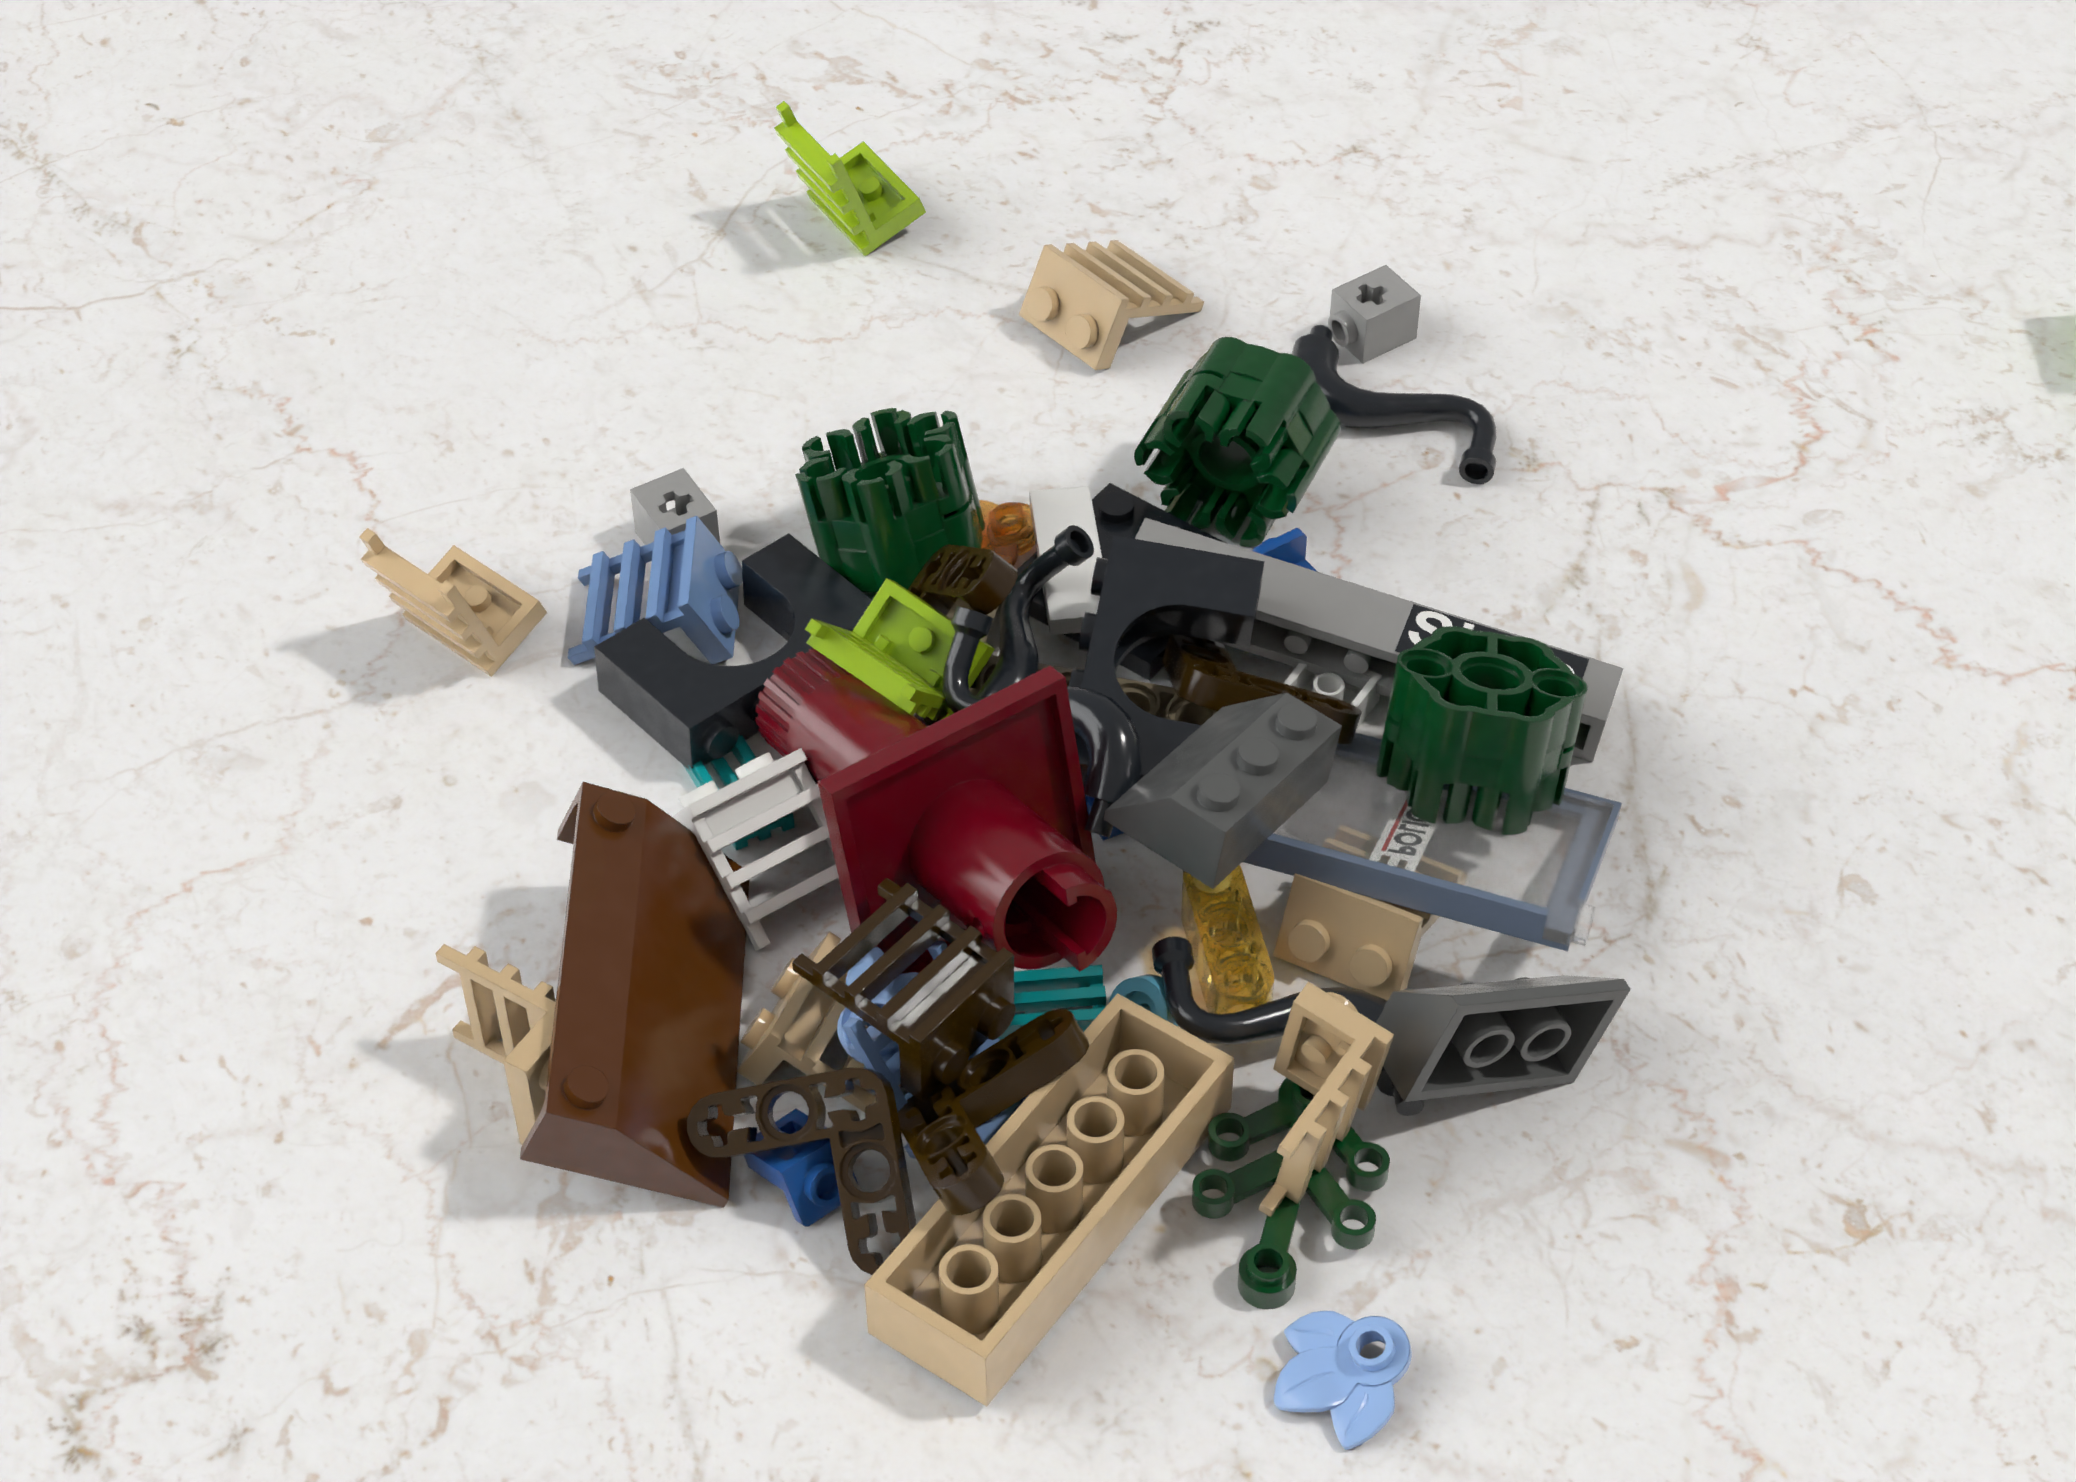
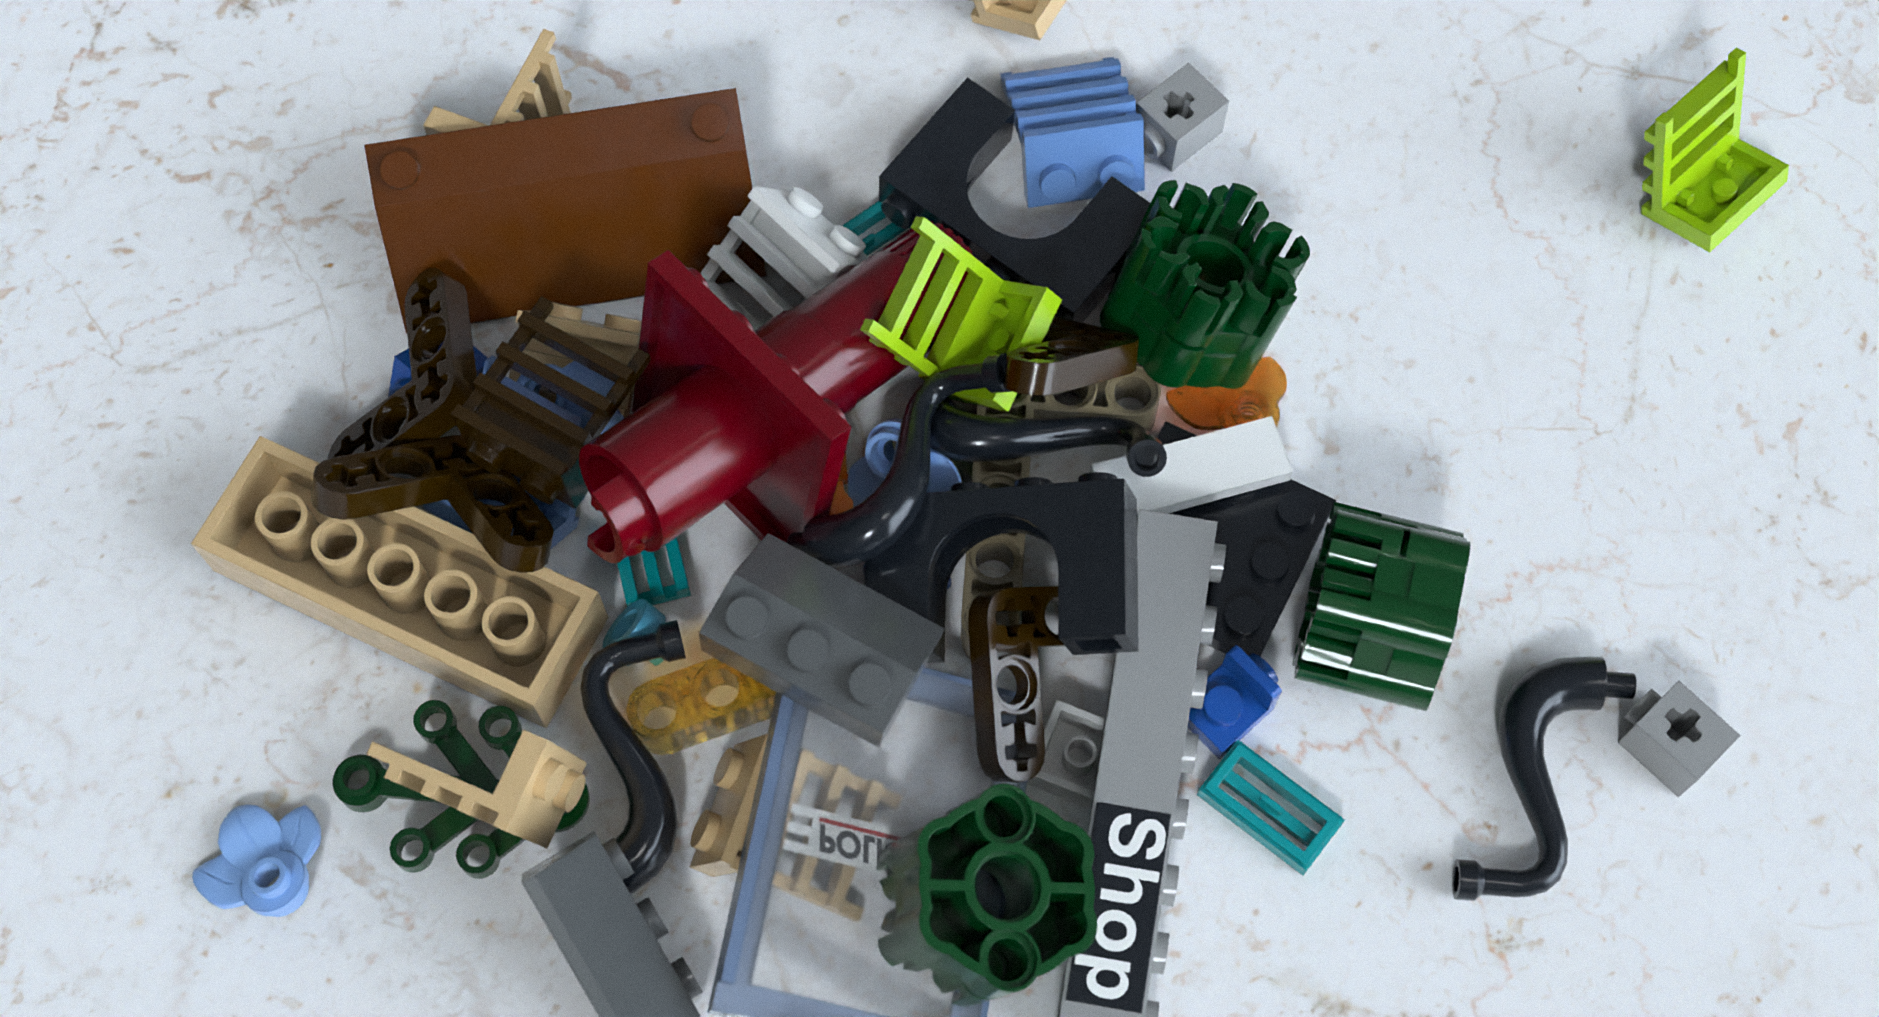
camera: 80 degrees right, 20 degrees up
tan plate [1019,240,1204,370] -> none
none -> teal tile [1197,740,1345,876]

